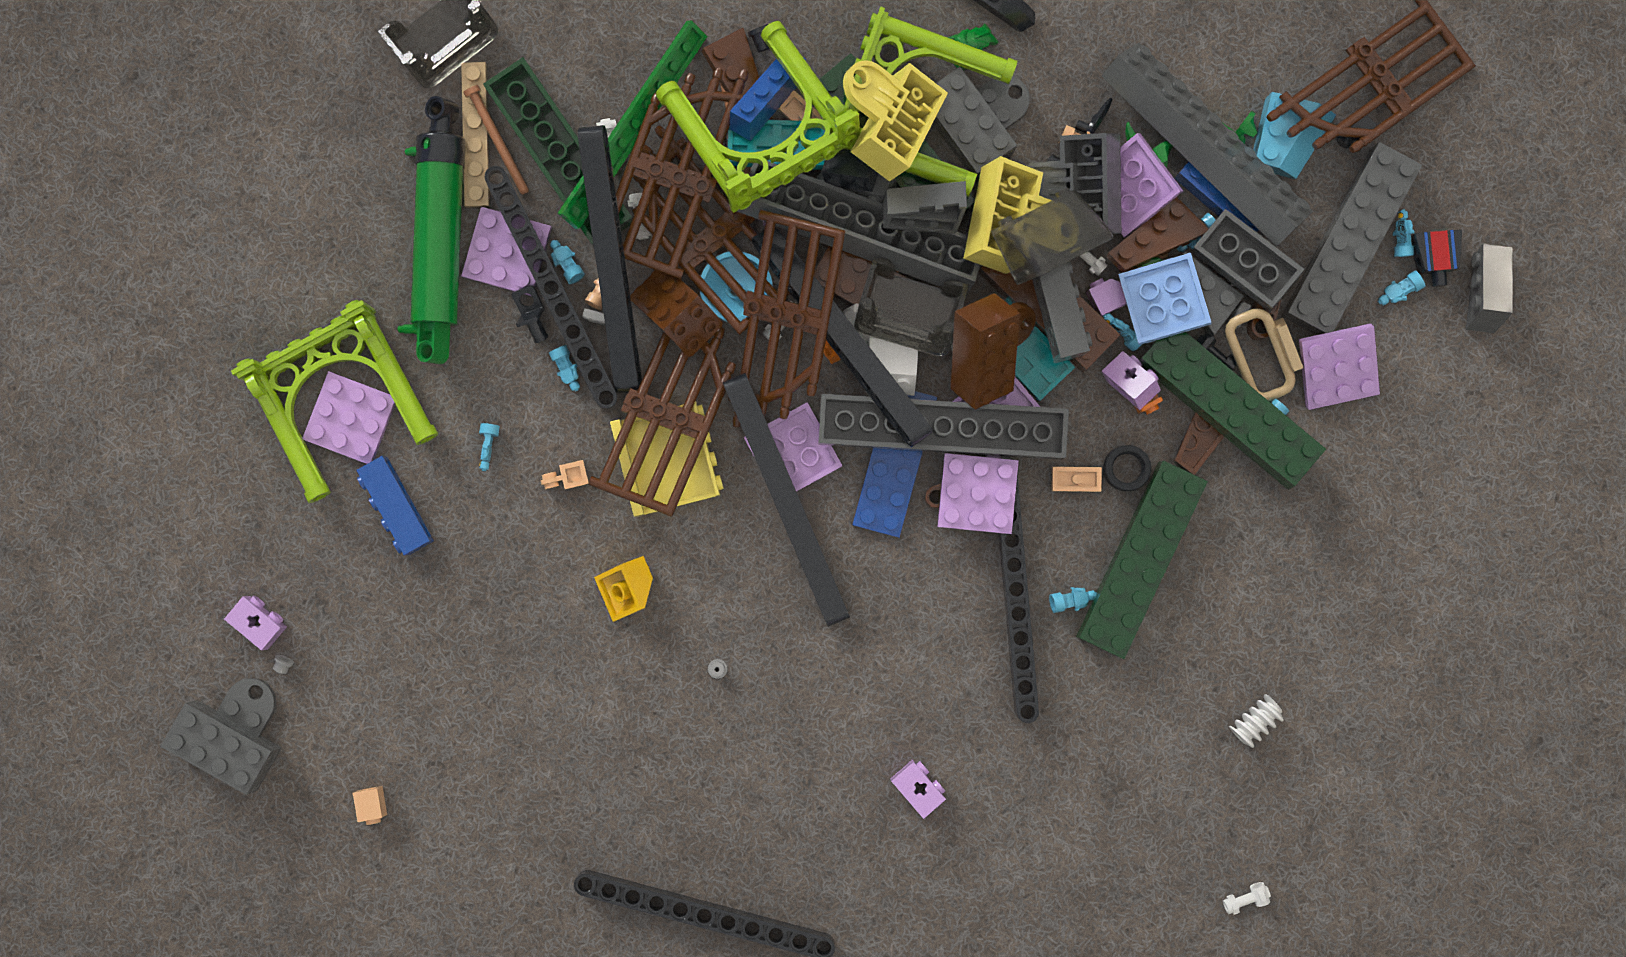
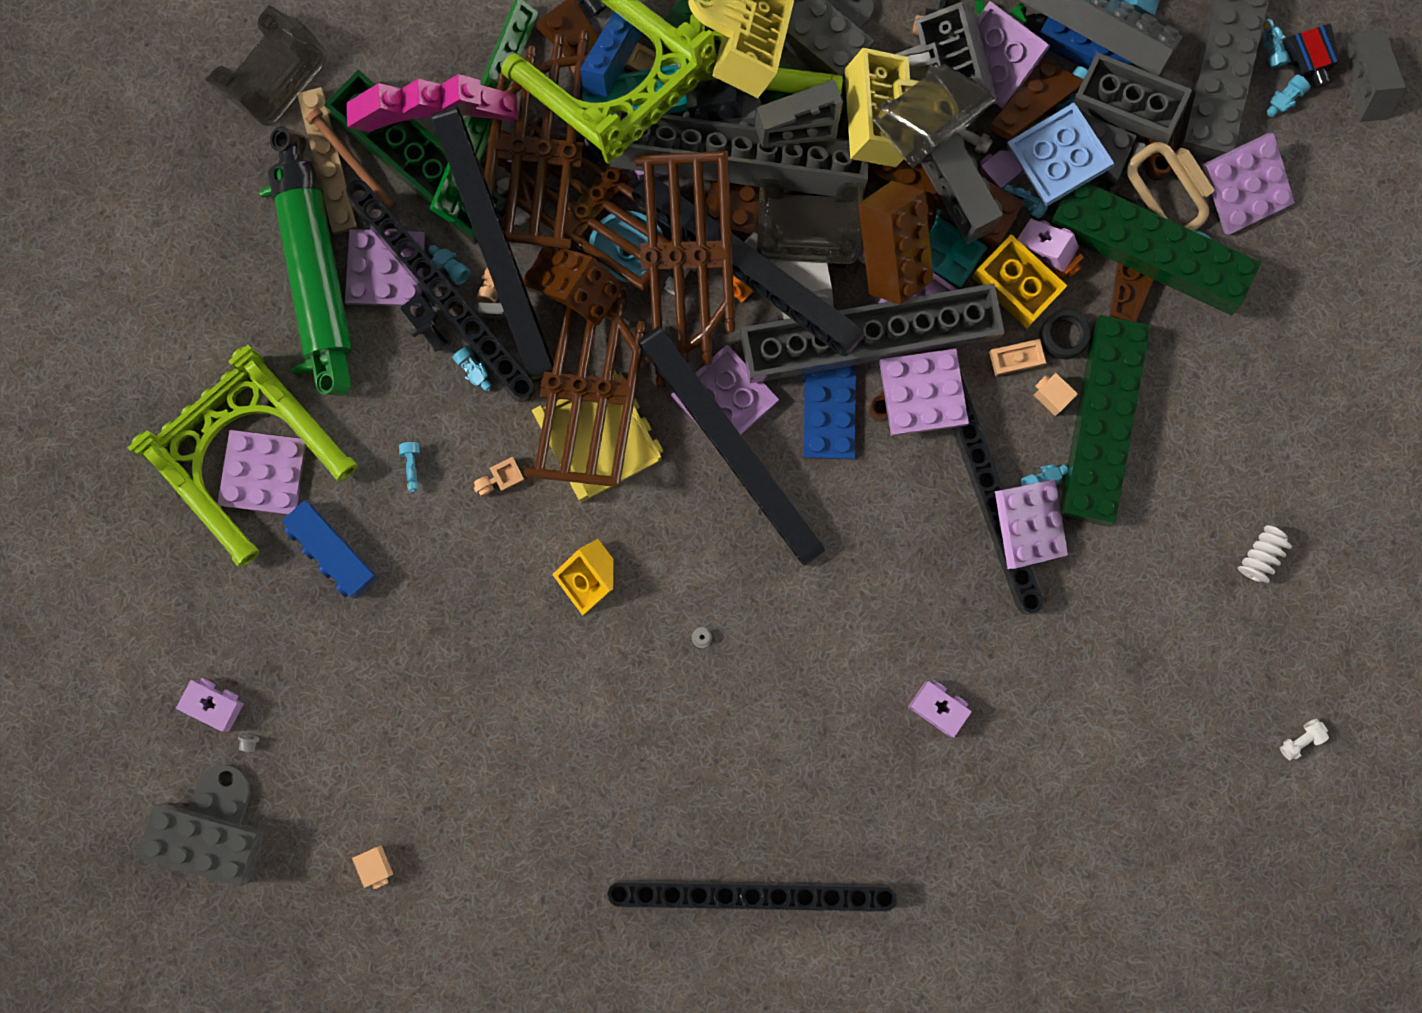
camera: 20 degrees left, 5 degrees down
none -> dark pink arch [347,74,518,132]
none -> yellow brick [972,234,1067,328]
none -> lavender plate [995,479,1068,569]
none -> light nougat brick [1034,373,1078,416]

